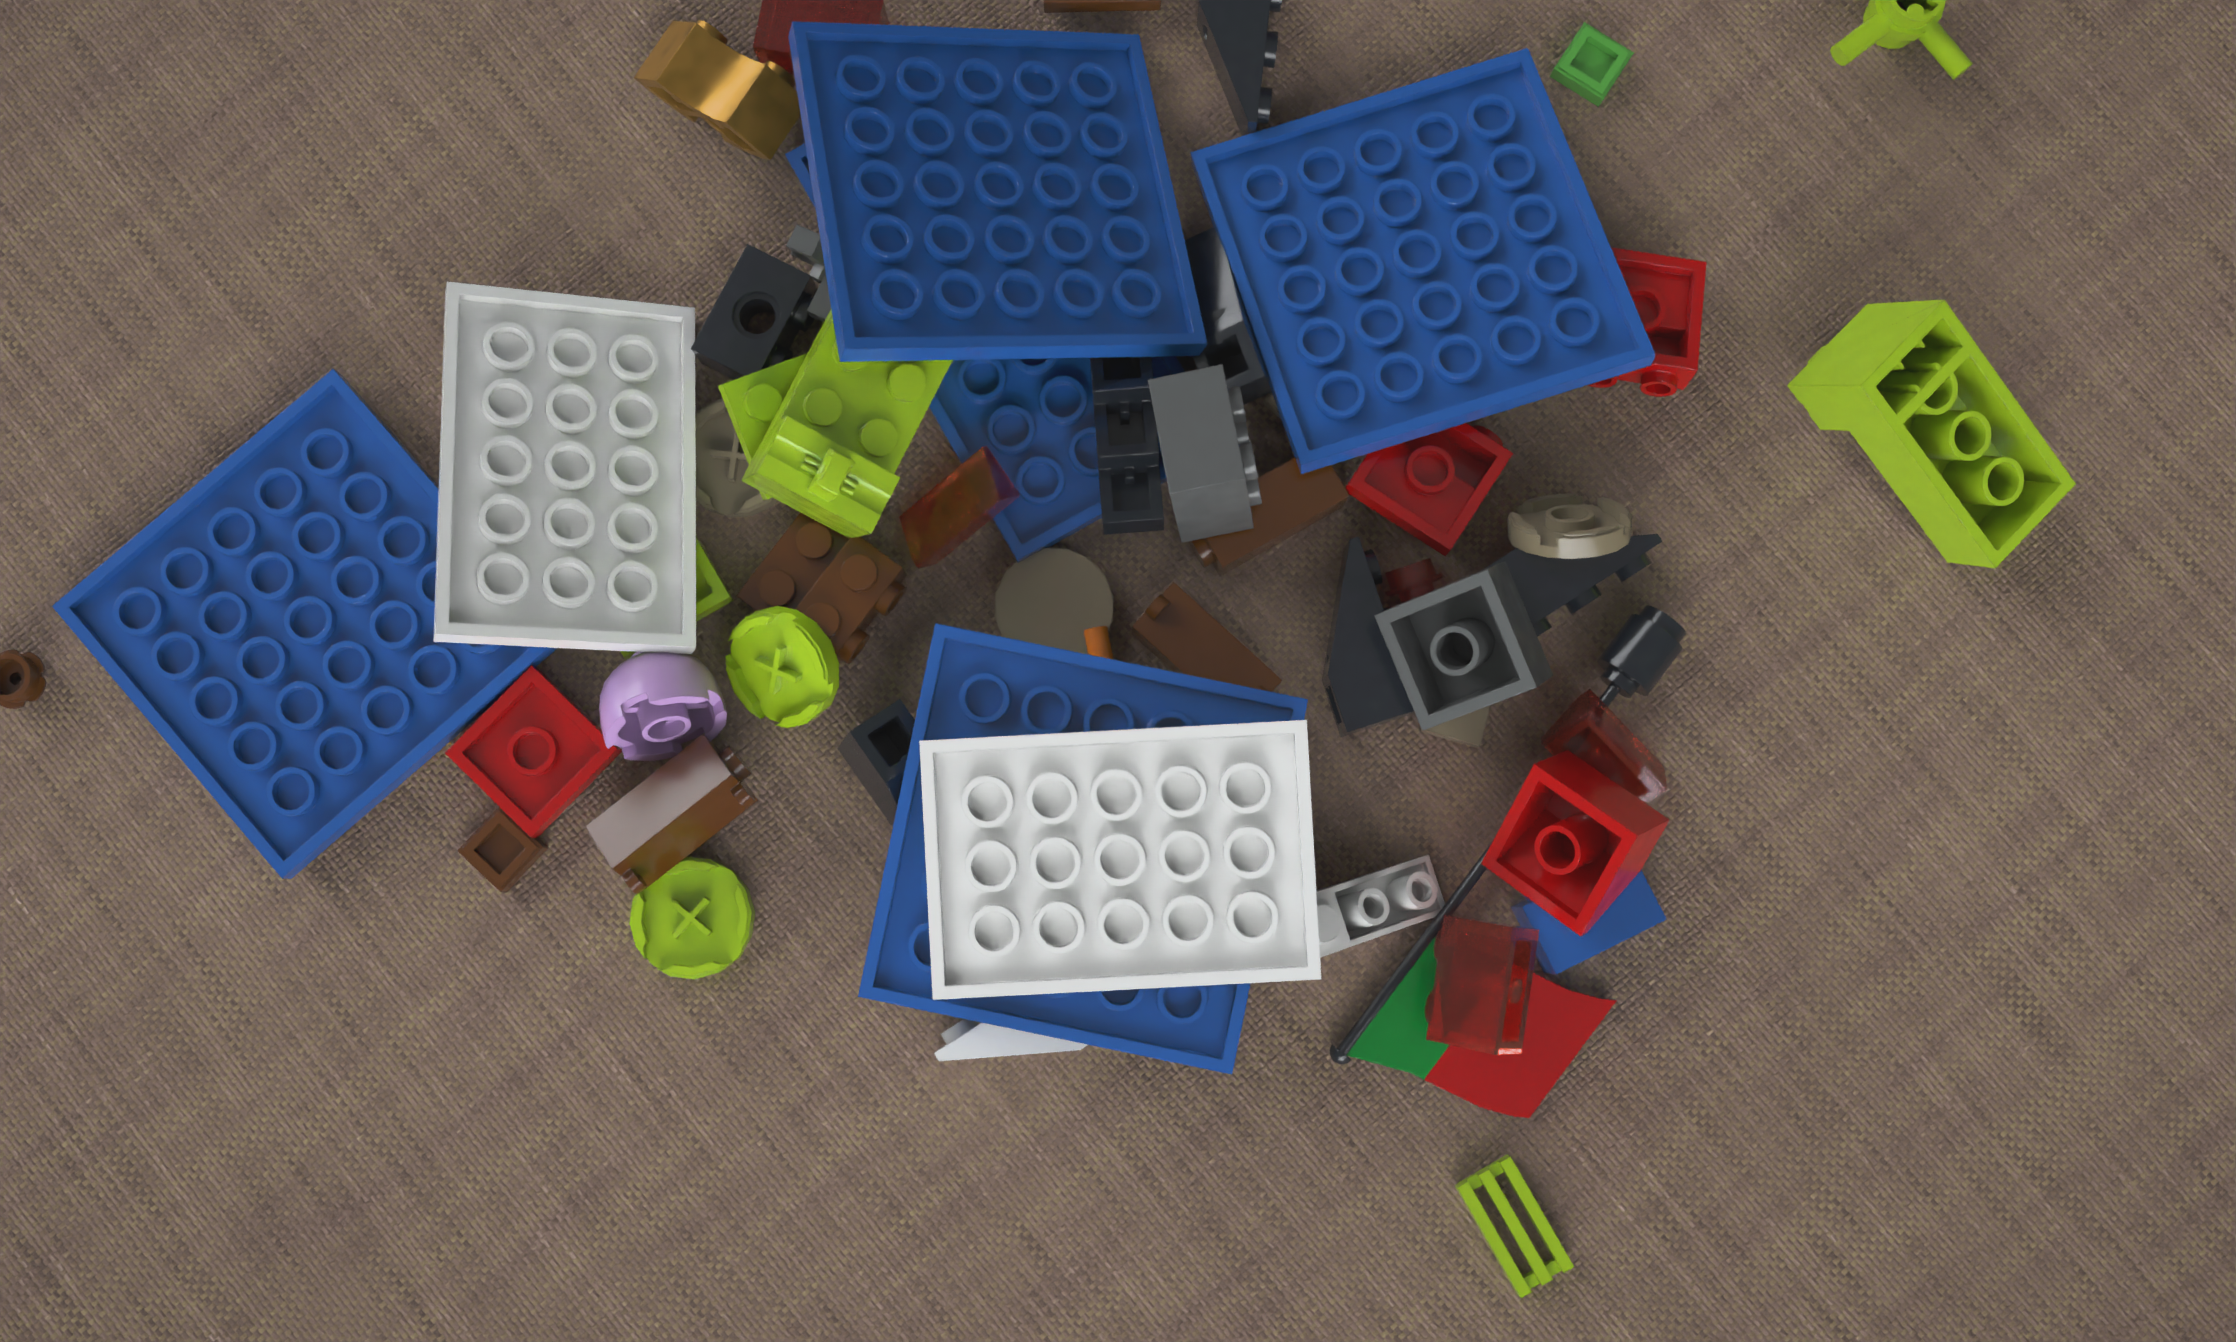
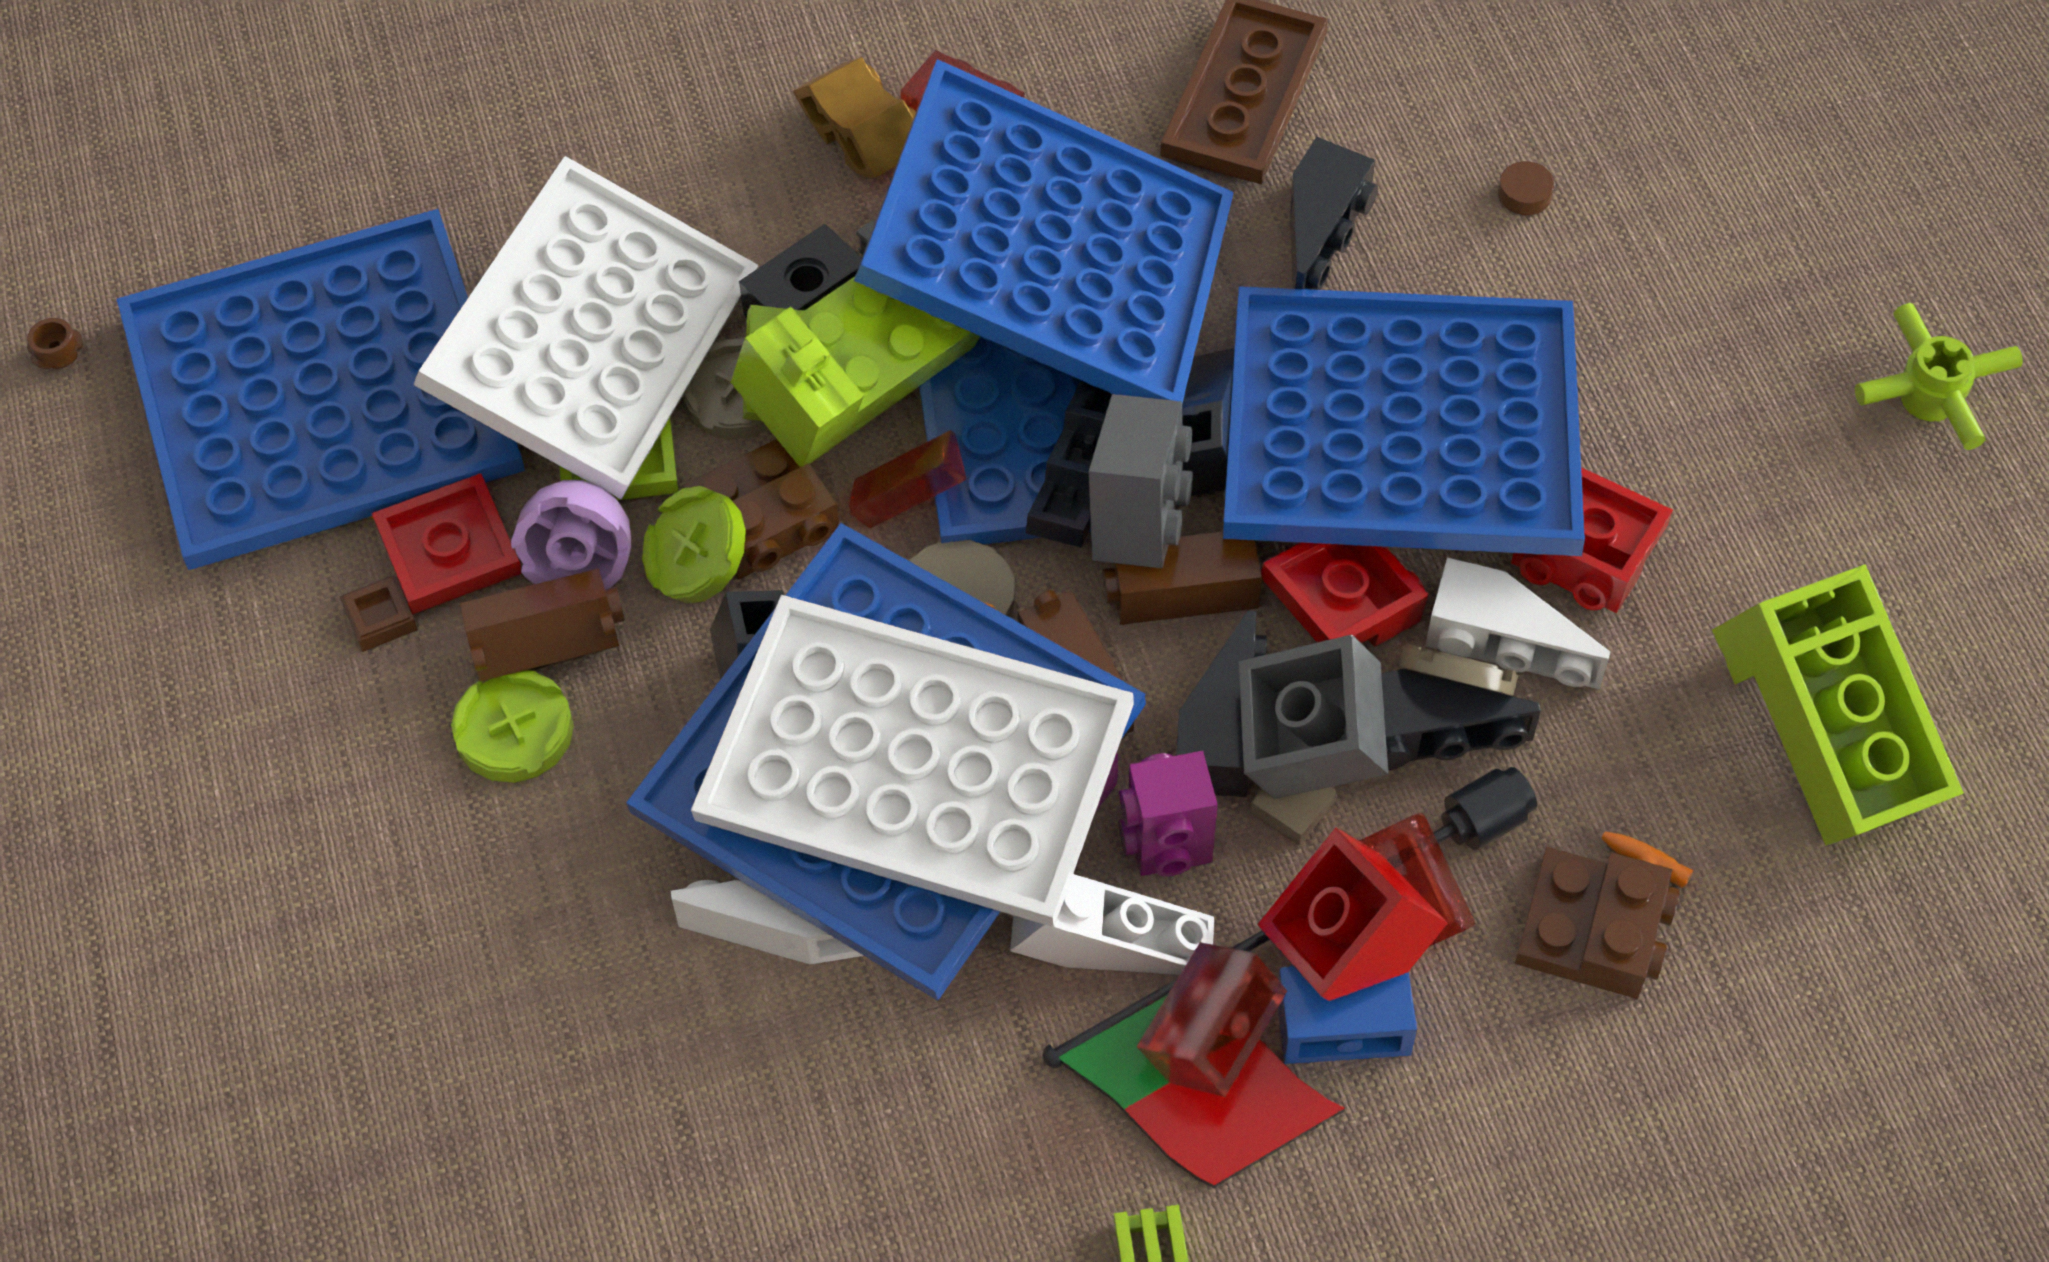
camera: 25 degrees right, 25 degrees down
bright green tile [1550,22,1634,107] -> none
none -> magenta brick [1118,751,1218,877]
none -> white slope [1425,558,1610,689]
none -> reddish brown plate [1515,846,1680,999]
none -> orange helmet [1601,831,1694,888]

